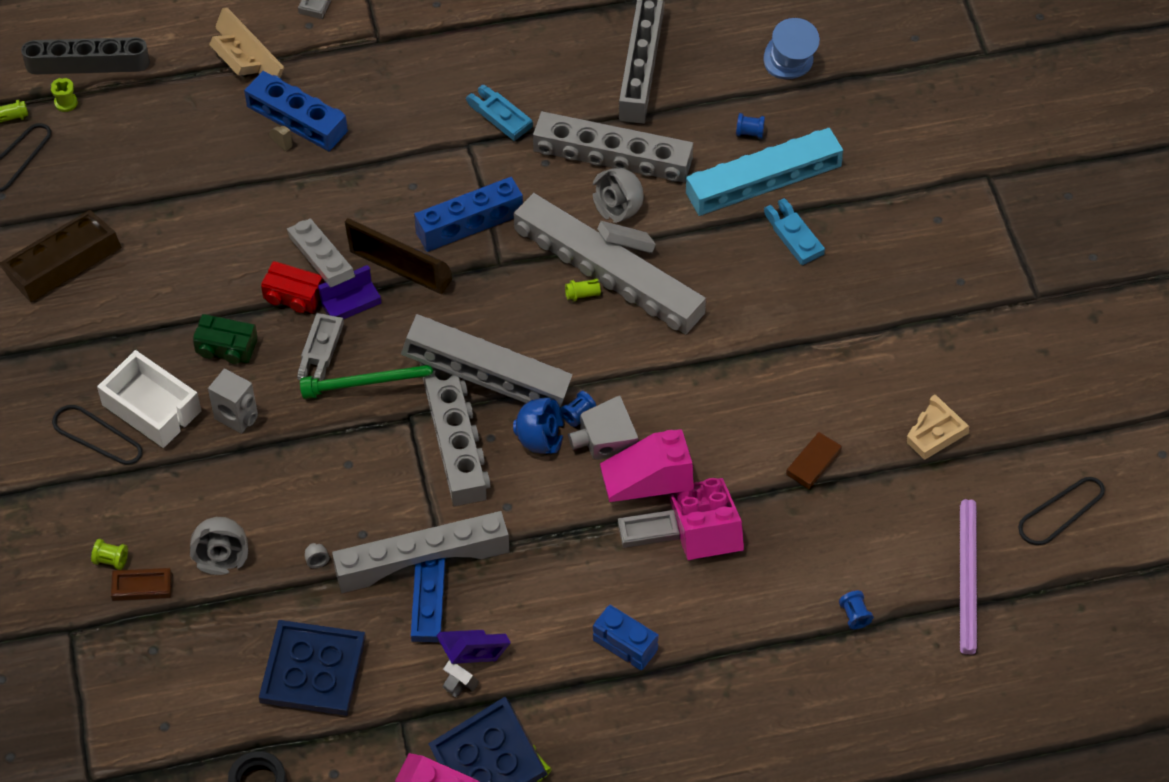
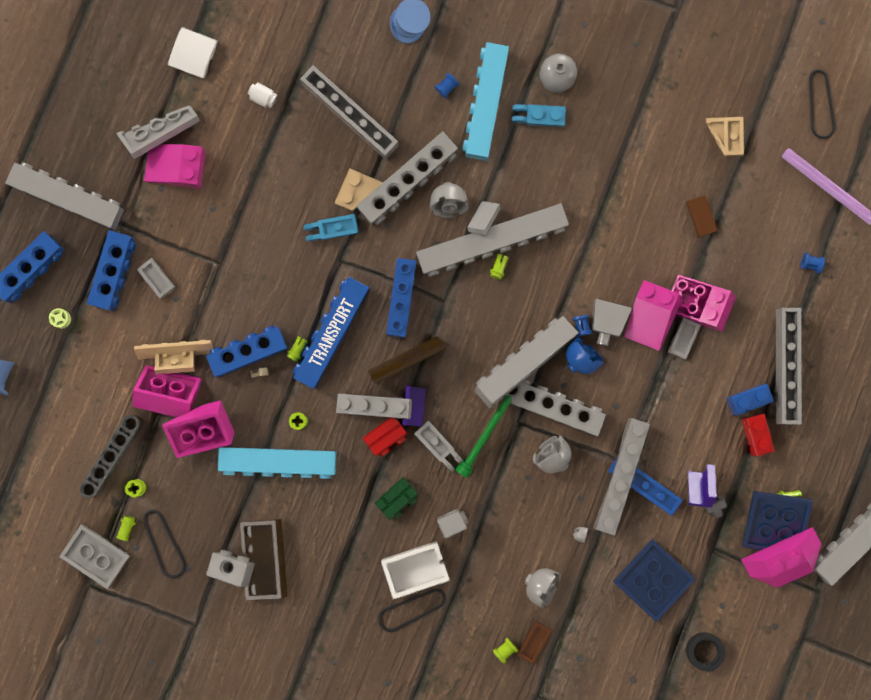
camera: 60 degrees left, 30 degrees up
none -> dark pink slope [133,365,201,417]
none -> dark pink slope [162,400,234,458]
none -> light grey brick [206,550,255,587]
none -> medium azure brick [218,447,337,478]
none -> lime pin [287,336,308,362]
none -> lime bush [289,412,308,430]
none -> blue brick [293,277,370,389]
none -> tan wing [335,169,383,212]
none -> light grey cylinder [532,435,572,474]
none -> light grey cylinder [539,53,577,93]
none -> red brick [741,414,775,456]
none -> light grey brick [776,308,802,424]

